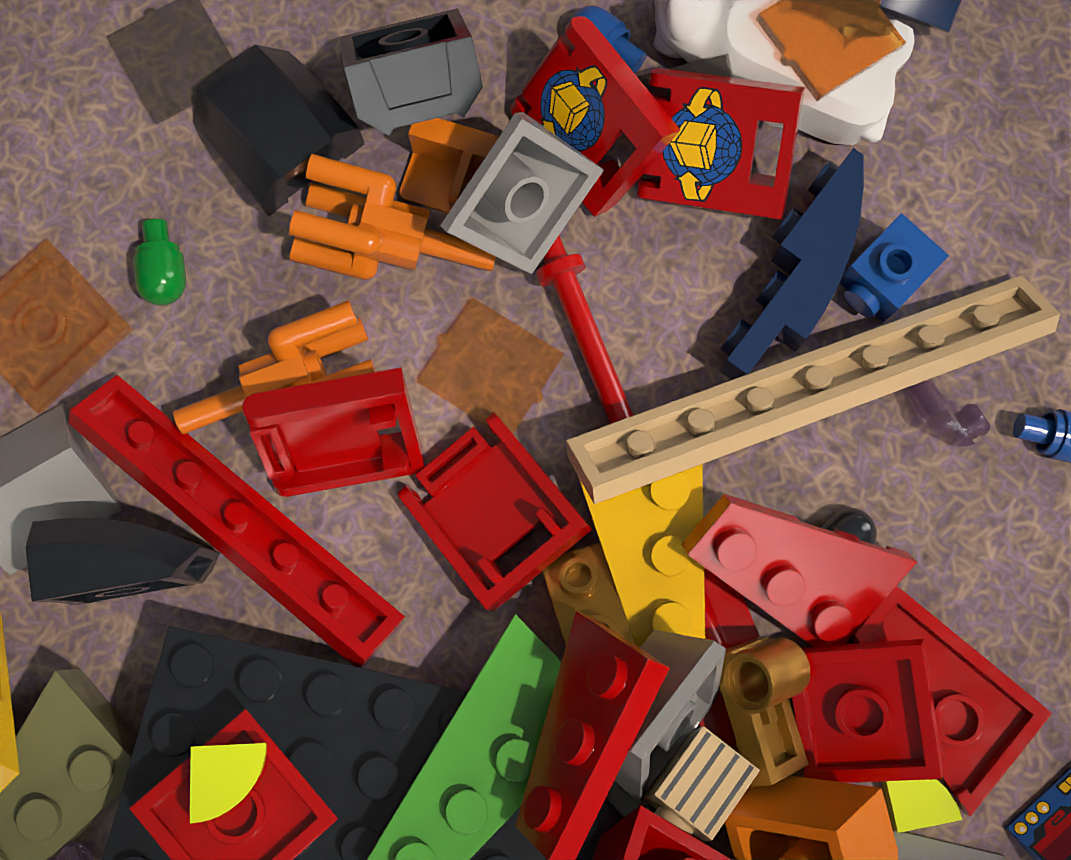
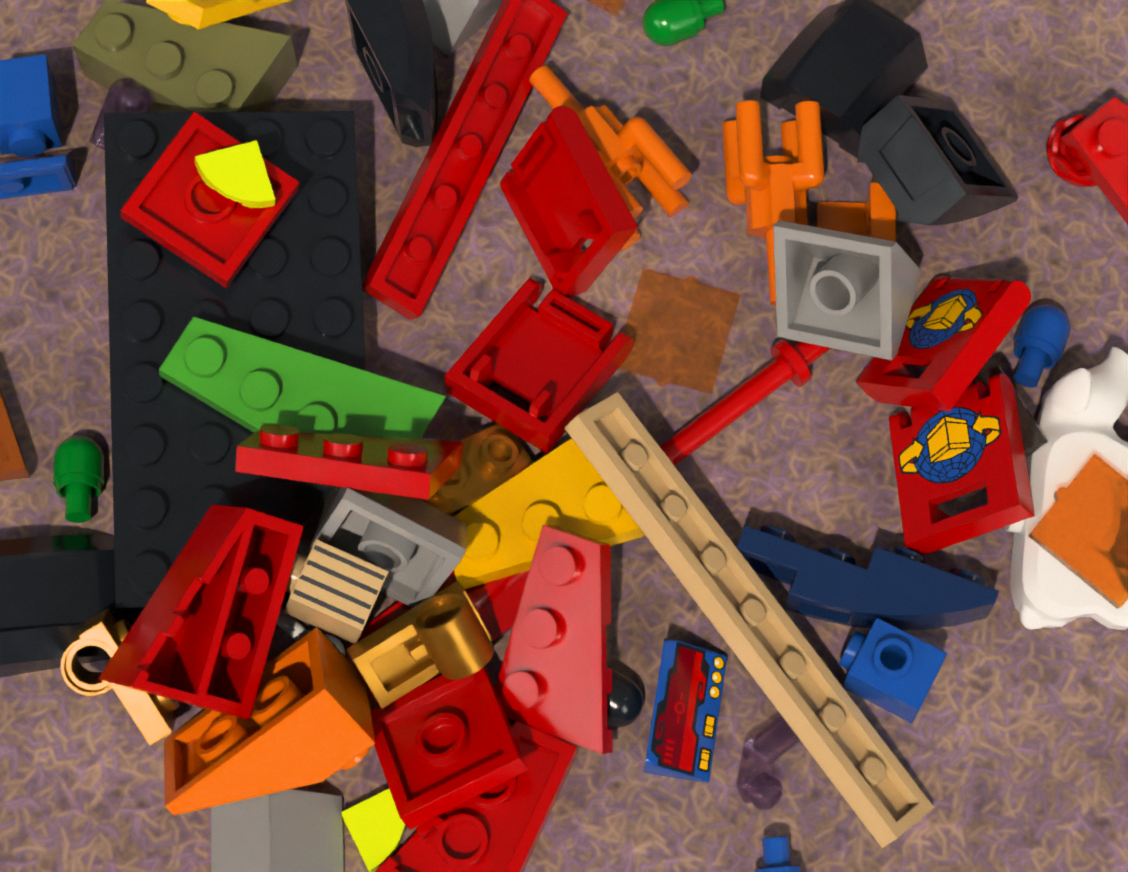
camera: 75 degrees right, 10 degrees down
none -> slope [644,639,727,783]

